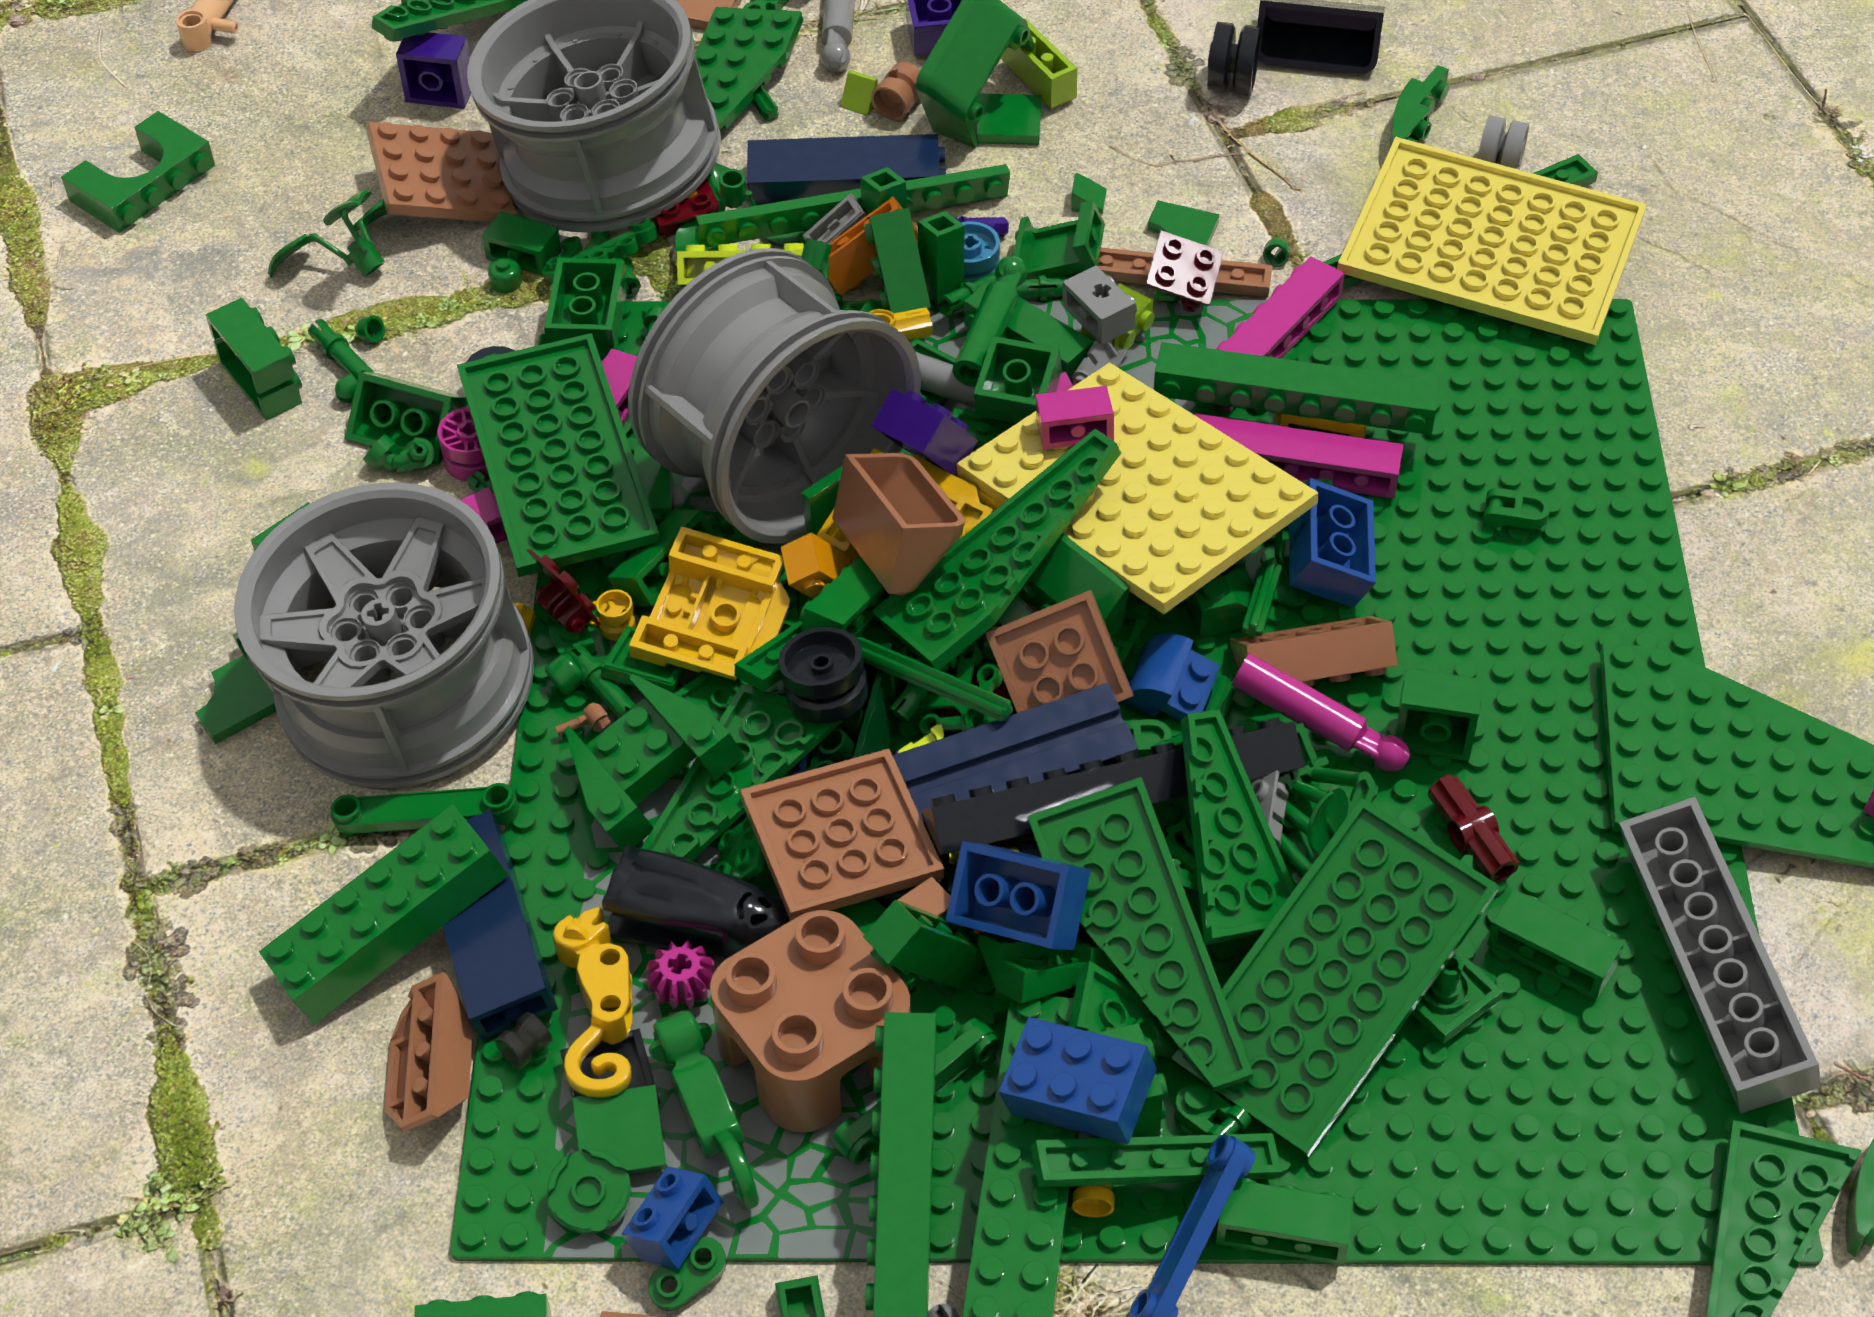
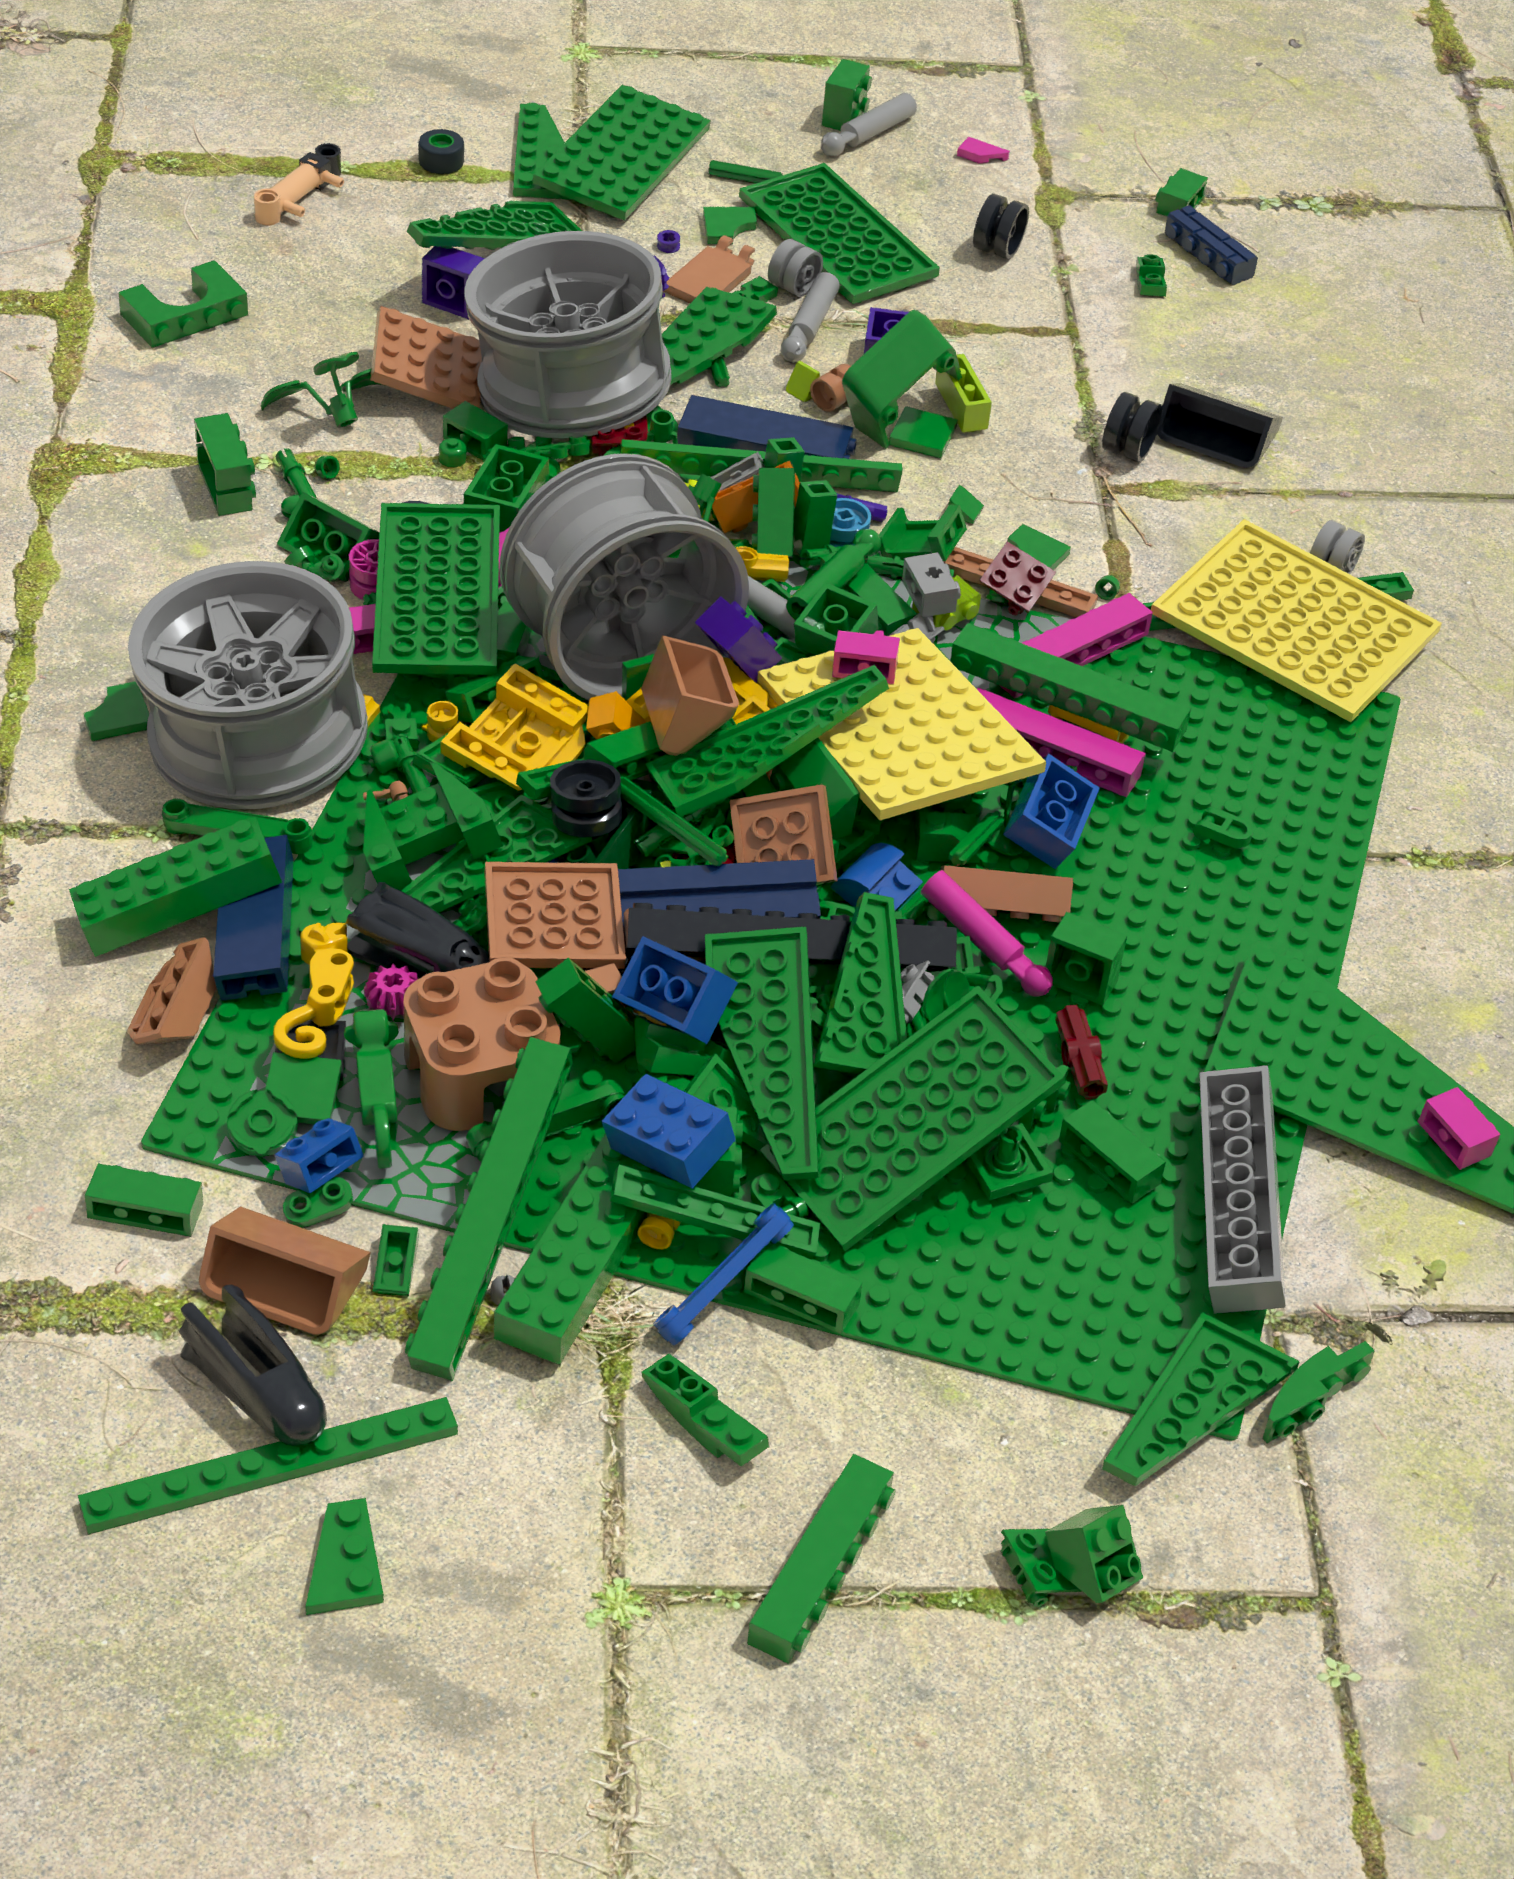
camera: 10 degrees right, 5 degrees down
clear smoke wheel [495,1012,553,1070] -> none
dark red hinge [527,548,601,633] -> none
green slope [1390,65,1450,148] -> none

